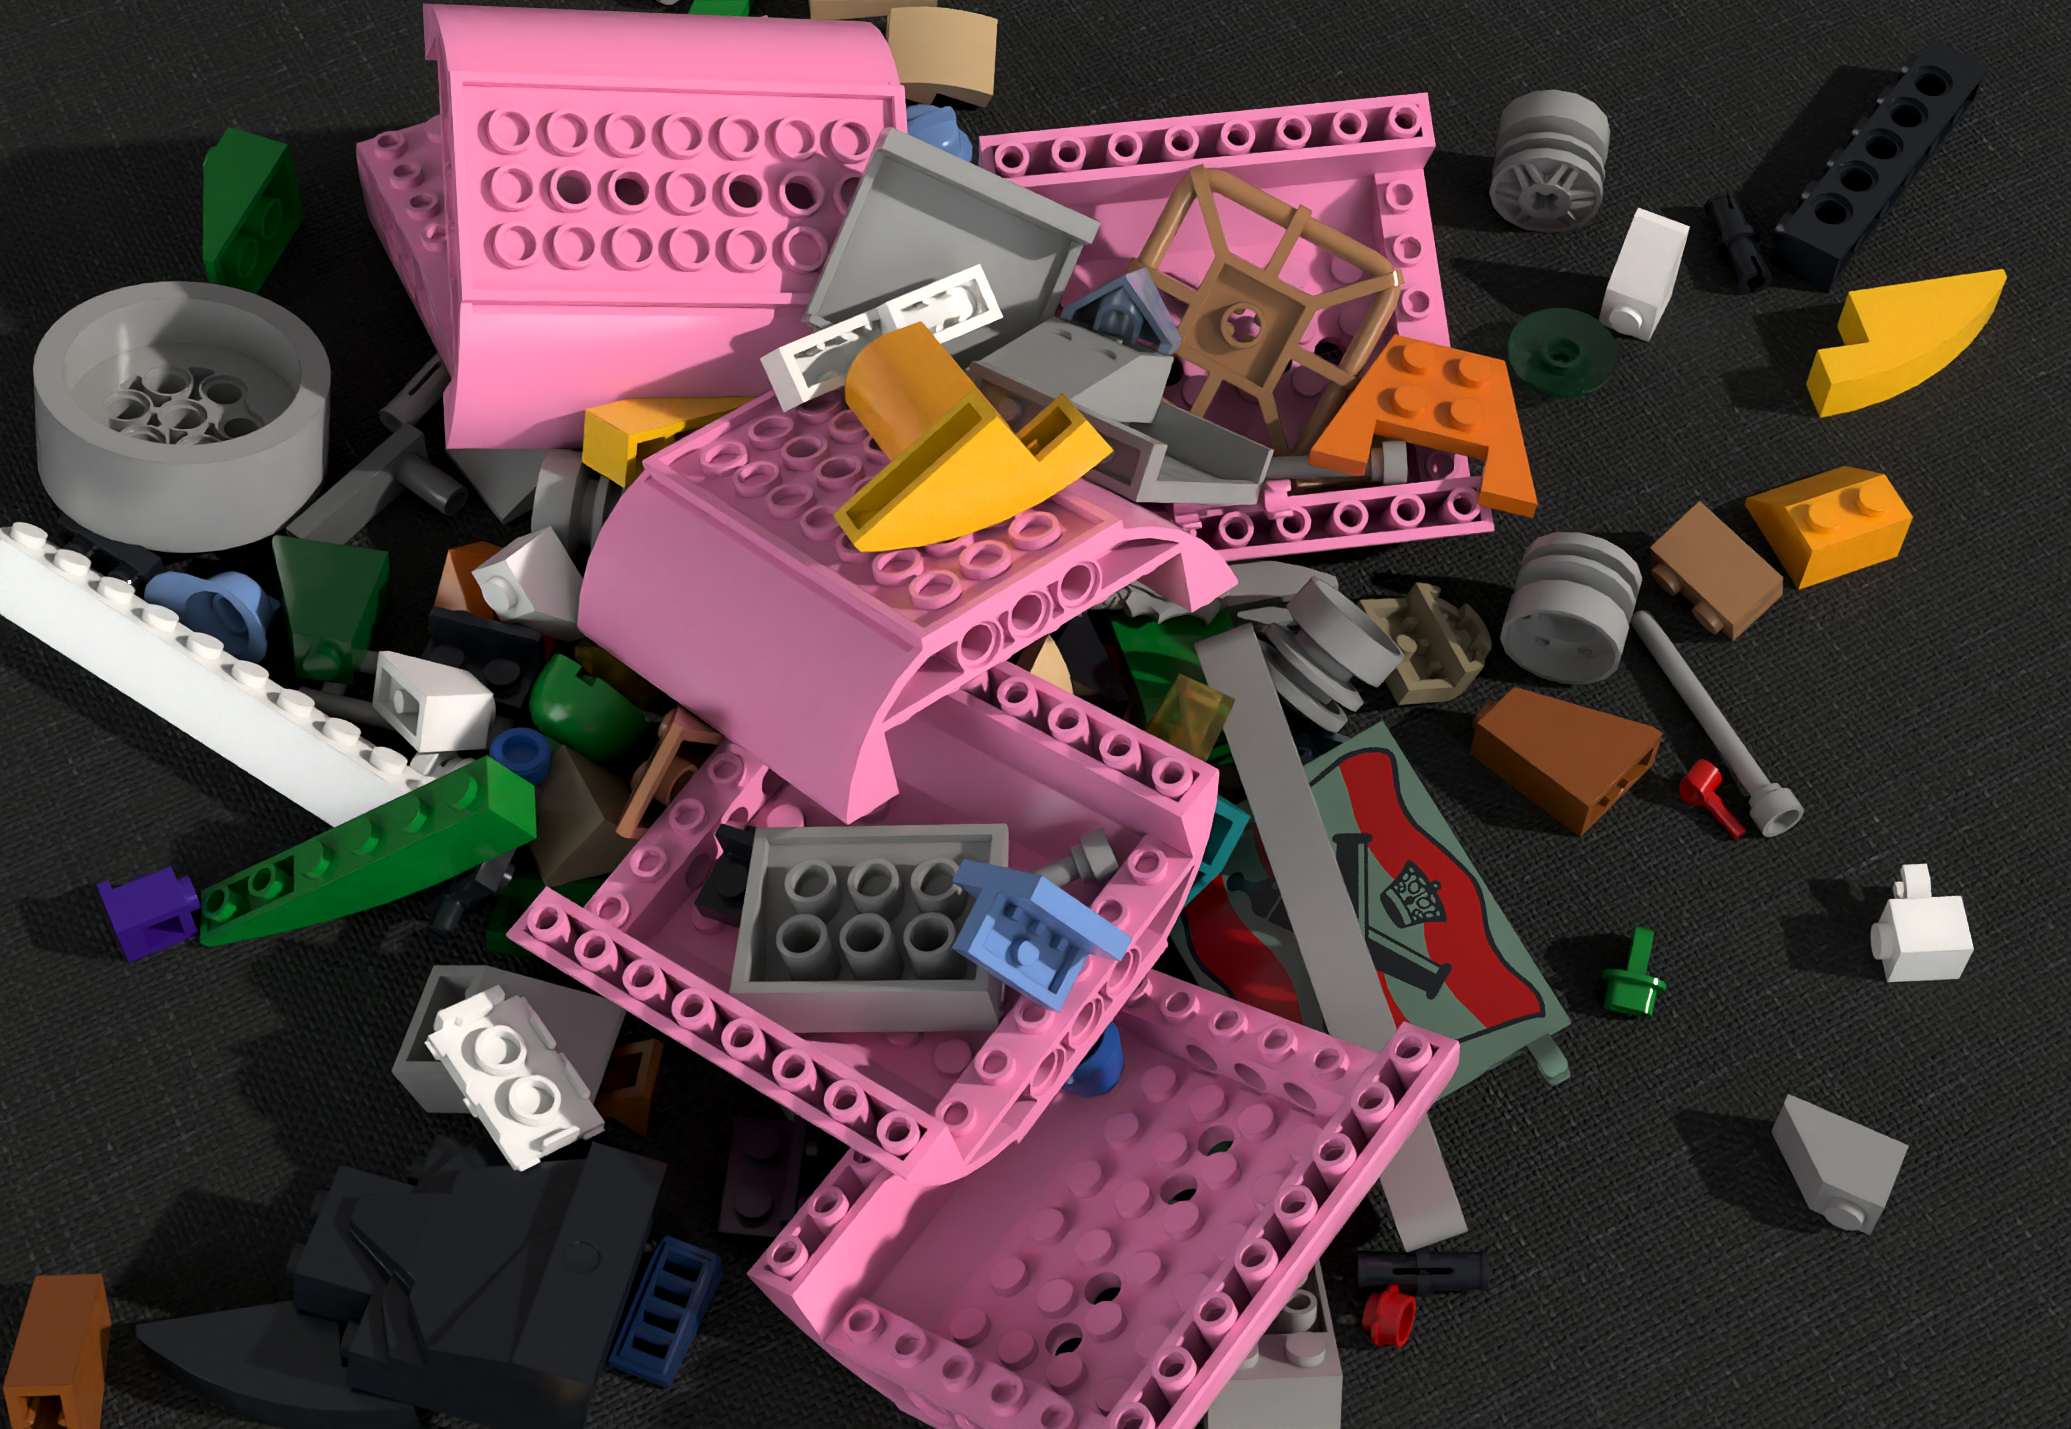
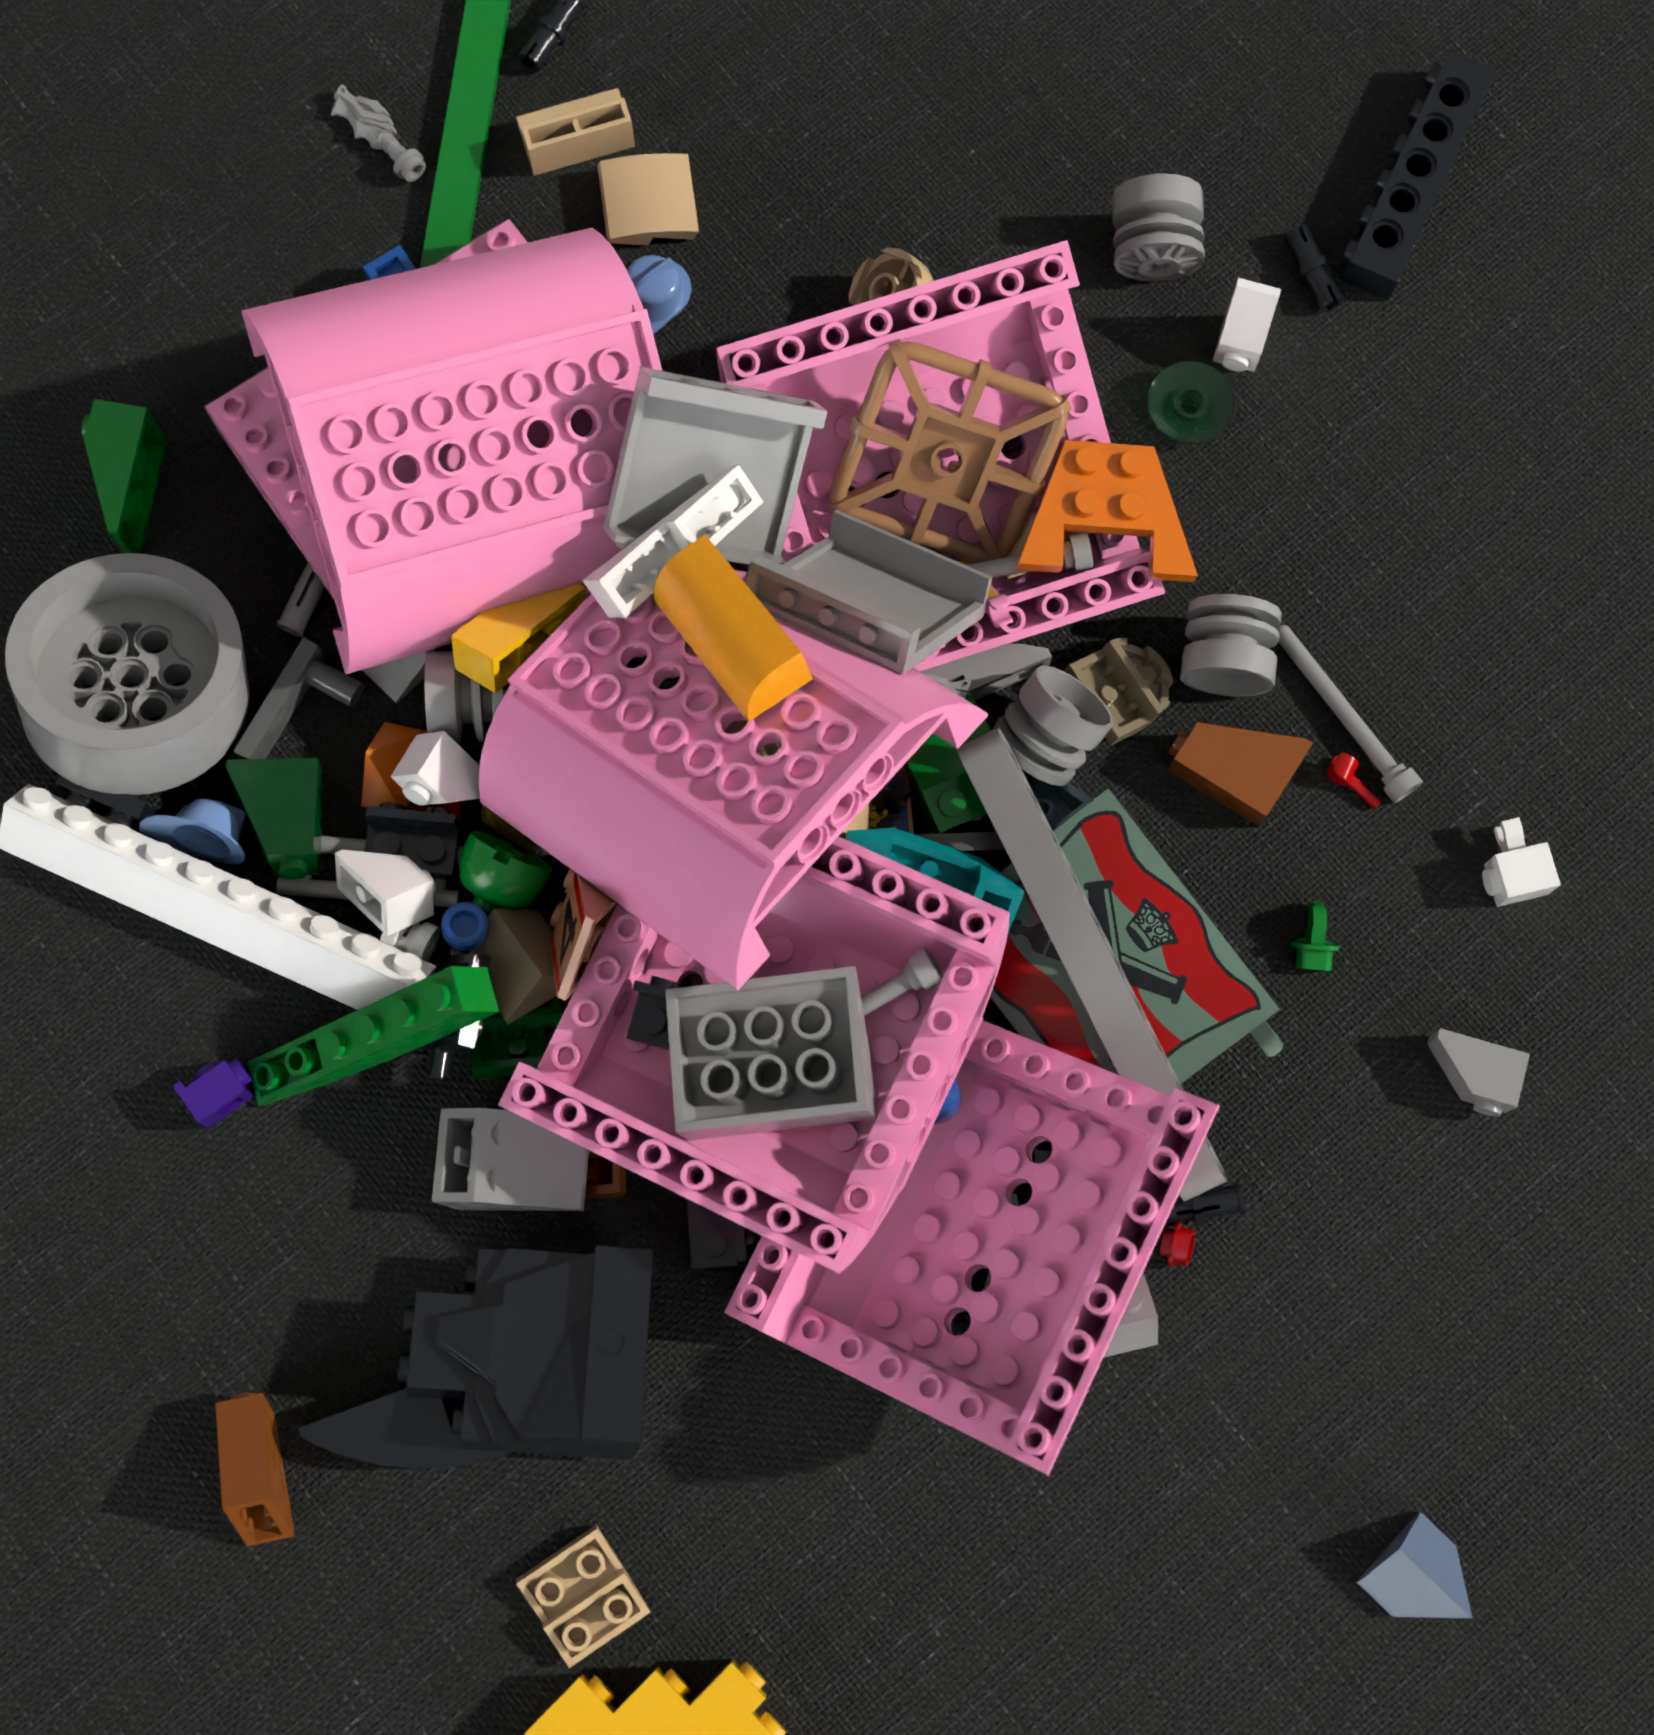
camera: 10 degrees left, 20 degrees up
white piece [424,985,605,1171] -> none
dark blue slope [608,1235,724,1389] -> none
yellow slope [833,388,1114,552] -> none
medium blue bracket [952,859,1133,1013] -> none
light grey slope [965,317,1174,427] -> none
sand blue slope [1060,267,1182,355] -> none
clear yellow slope [1144,673,1235,762] -> none
medium nougat brick [1650,501,1783,641] -> none
light orange slope [1745,466,1913,590] -> none
yellow slope [1806,269,2007,418] -> none

